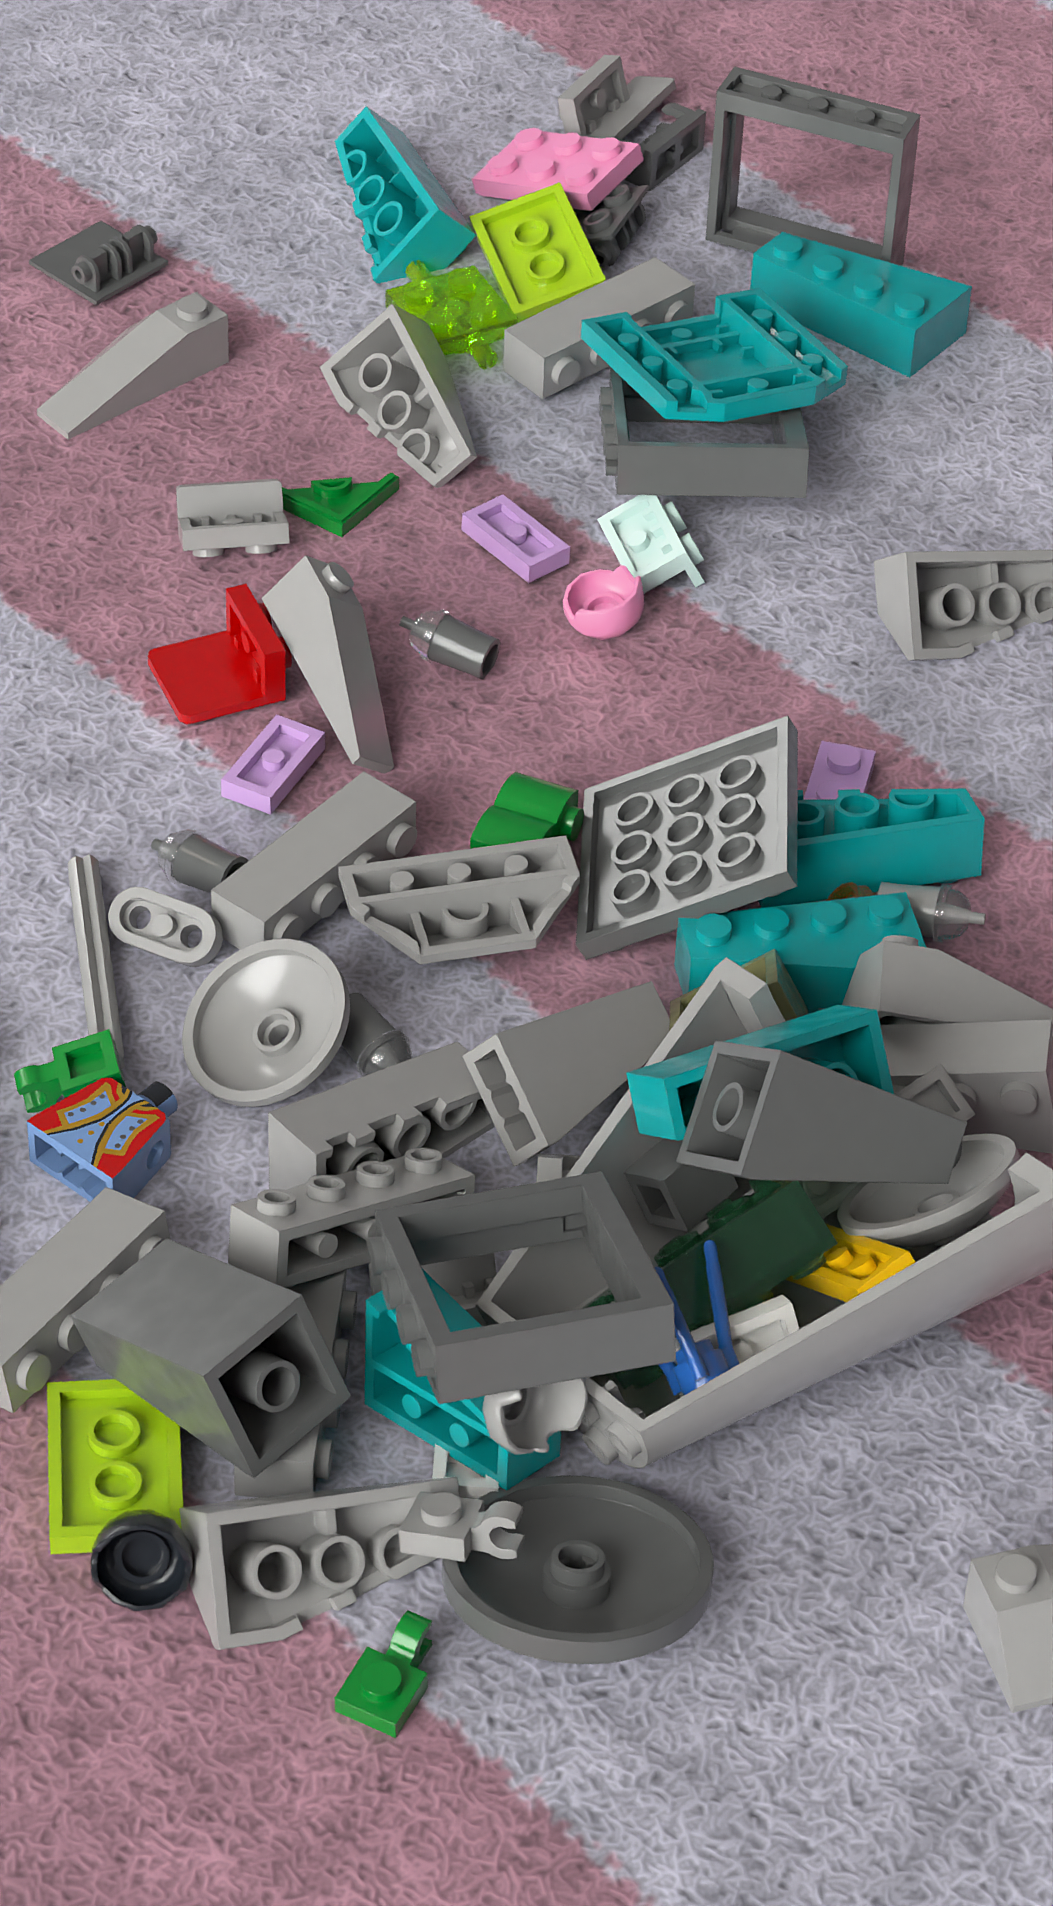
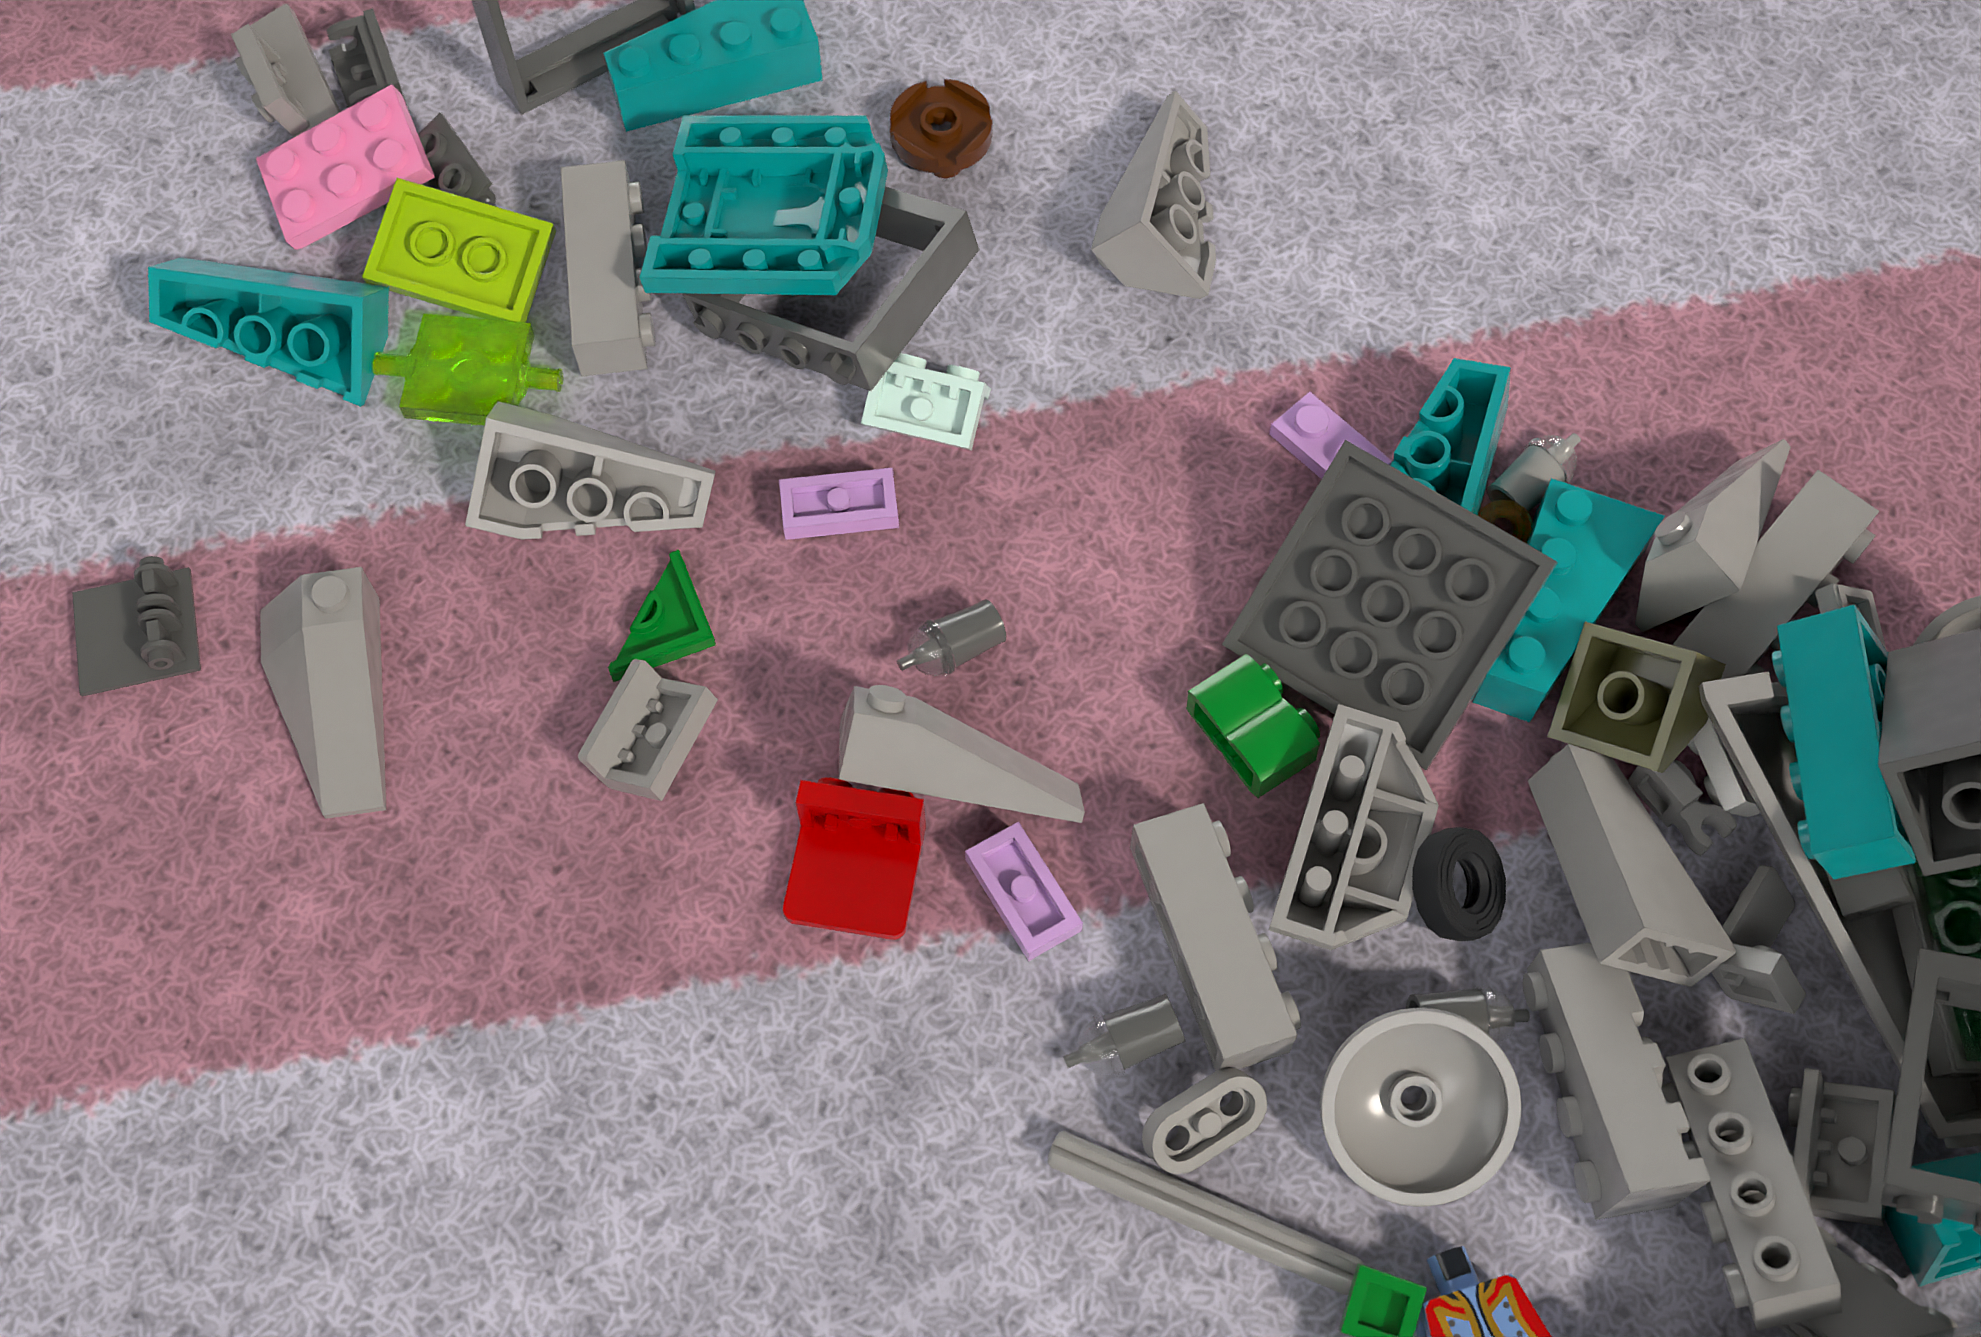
camera: 55 degrees left, 20 degrees up
bright pink hair [563,565,644,640] -> none
none -> reddish brown plate [890,79,993,179]
none -> black tyre [1412,827,1506,941]

